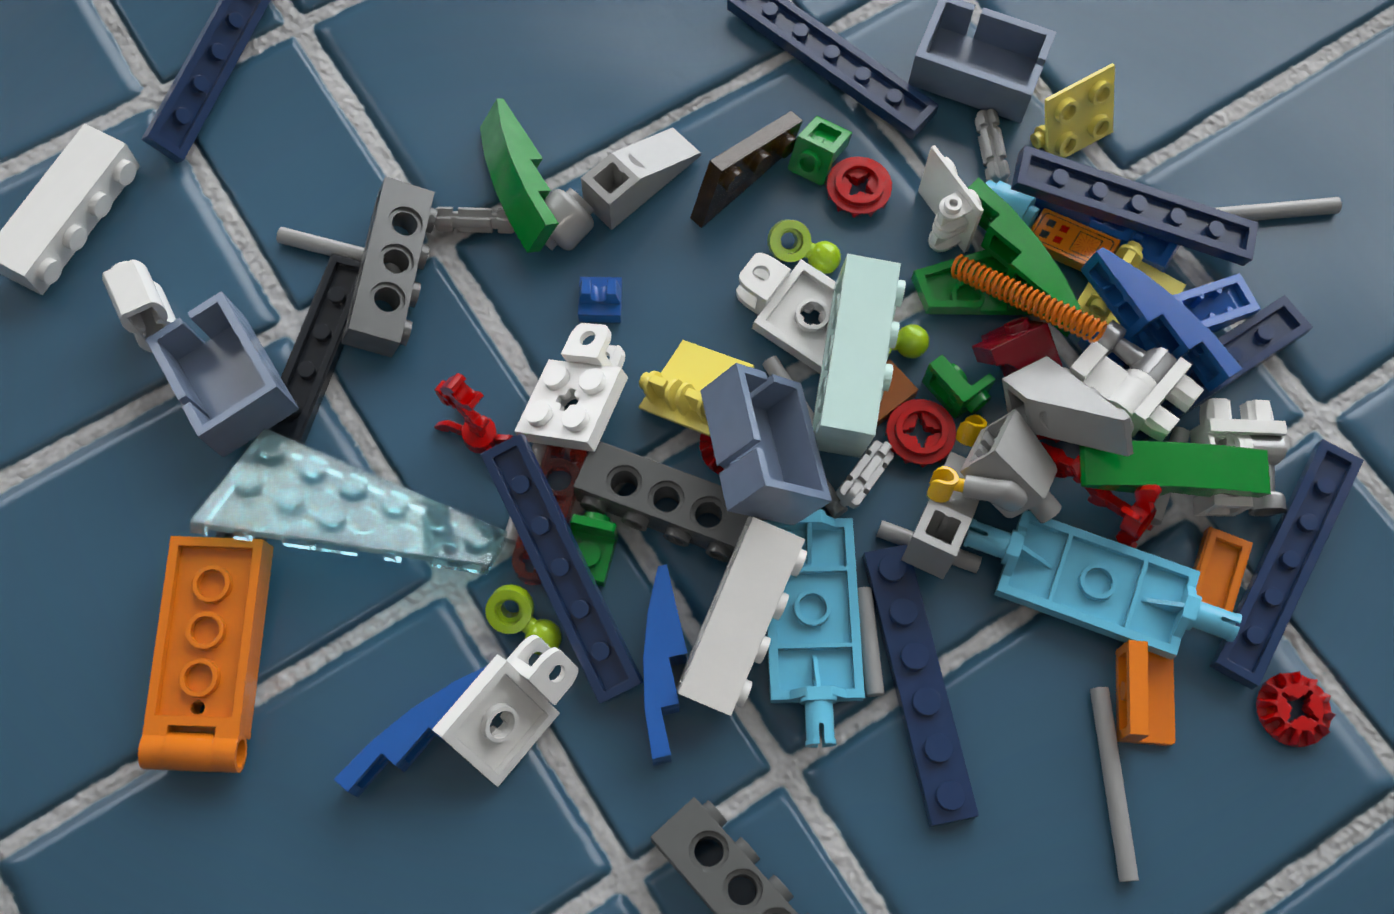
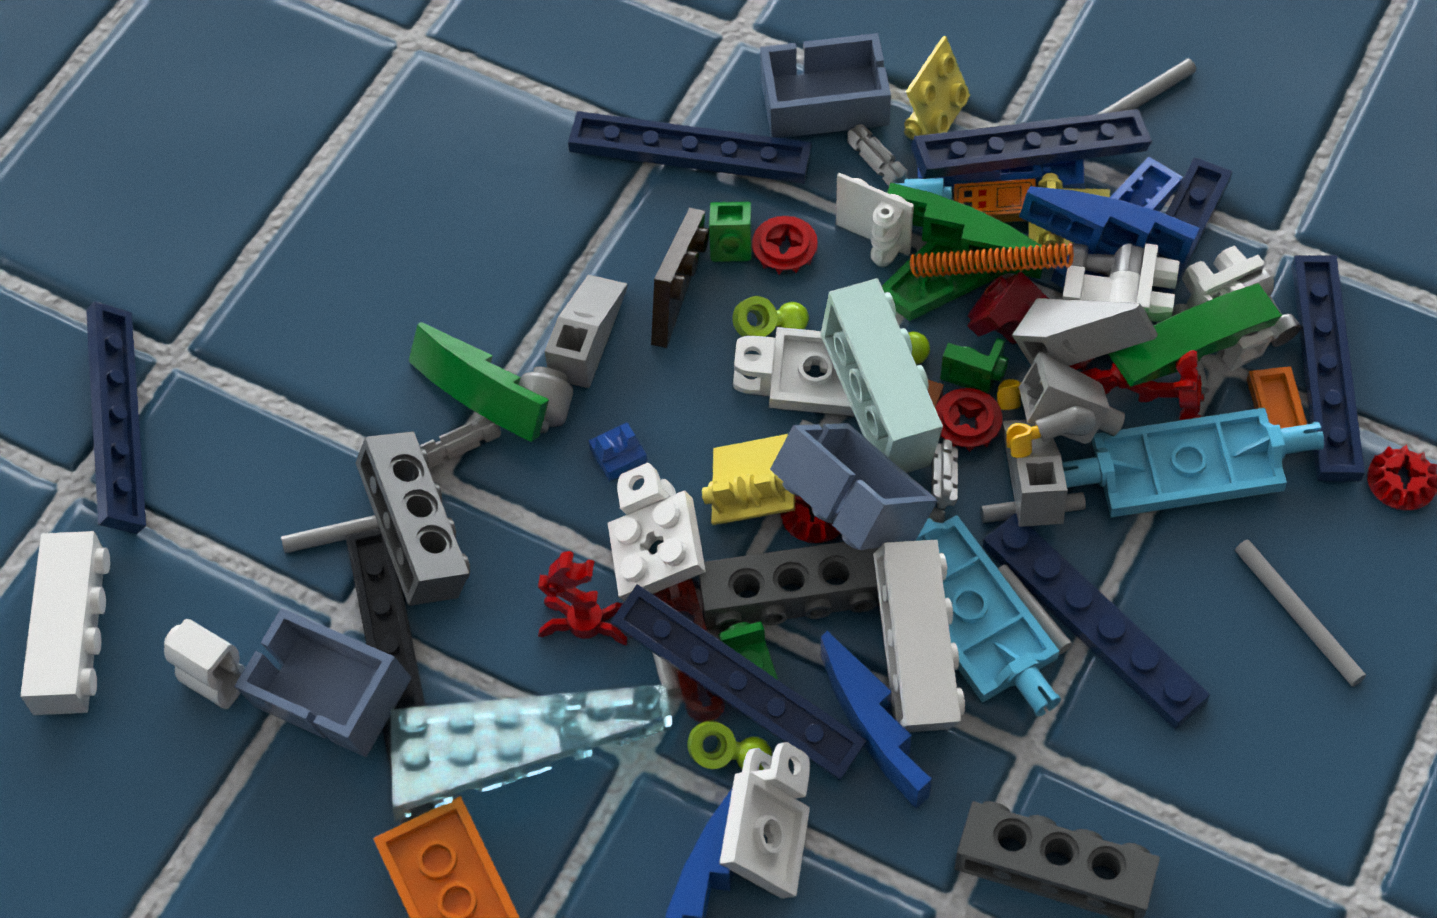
camera: 25 degrees left, 10 degrees down
orange panel [1116,640,1176,746] -> none

